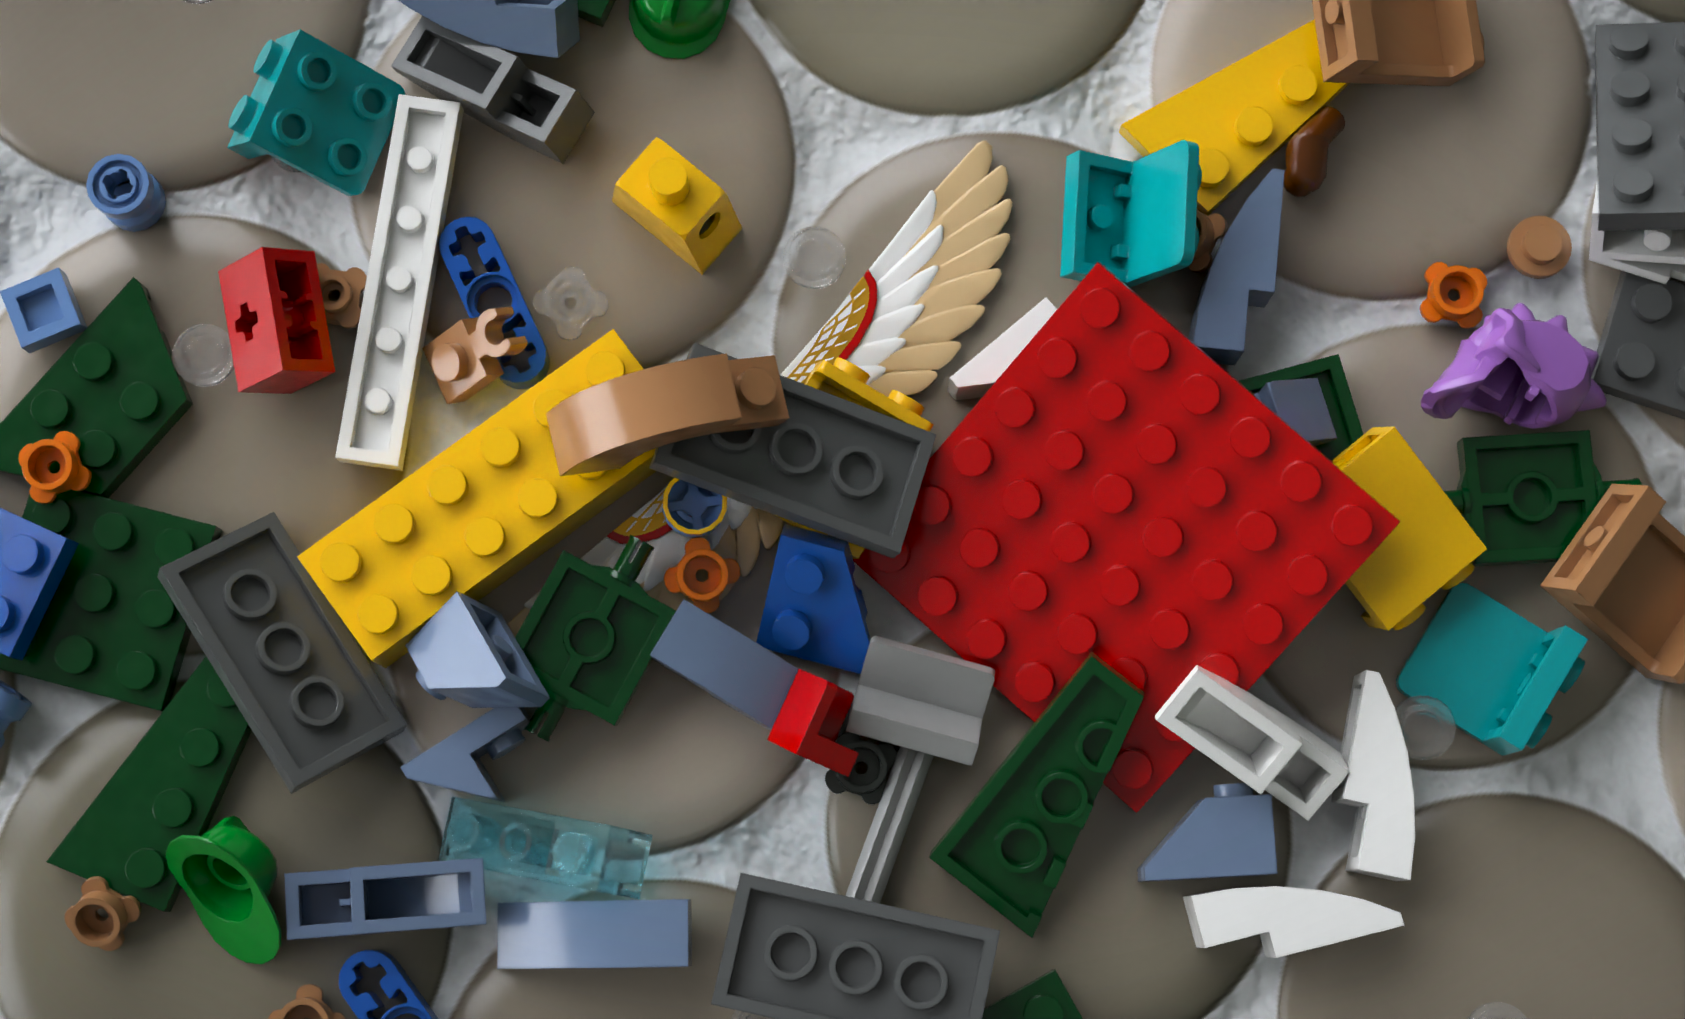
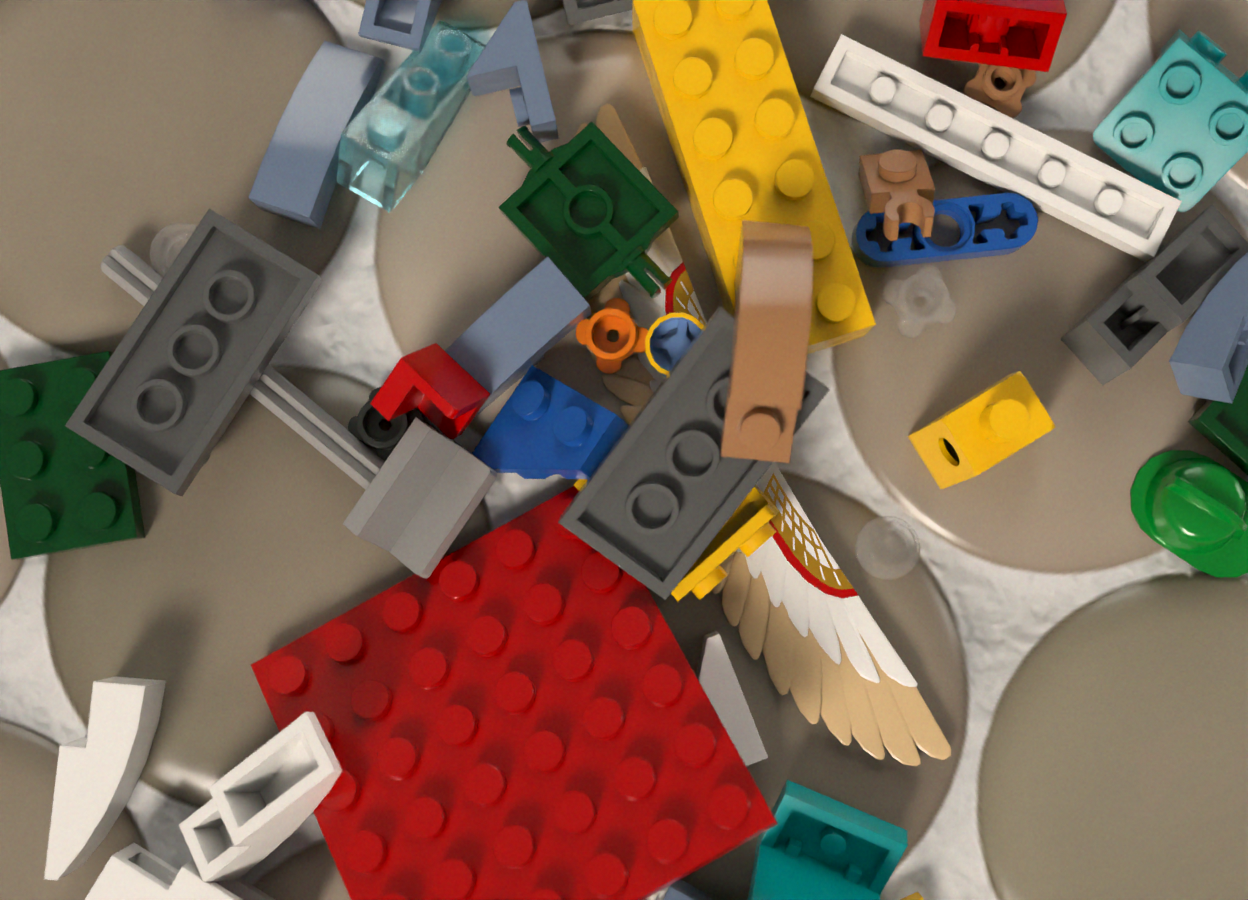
camera: 110 degrees right, 5 degrees up
sand blue slope [405,591,550,708] -> none
dark green wing [929,652,1144,938] -> none
sand blue slope [1137,783,1278,882] -> none

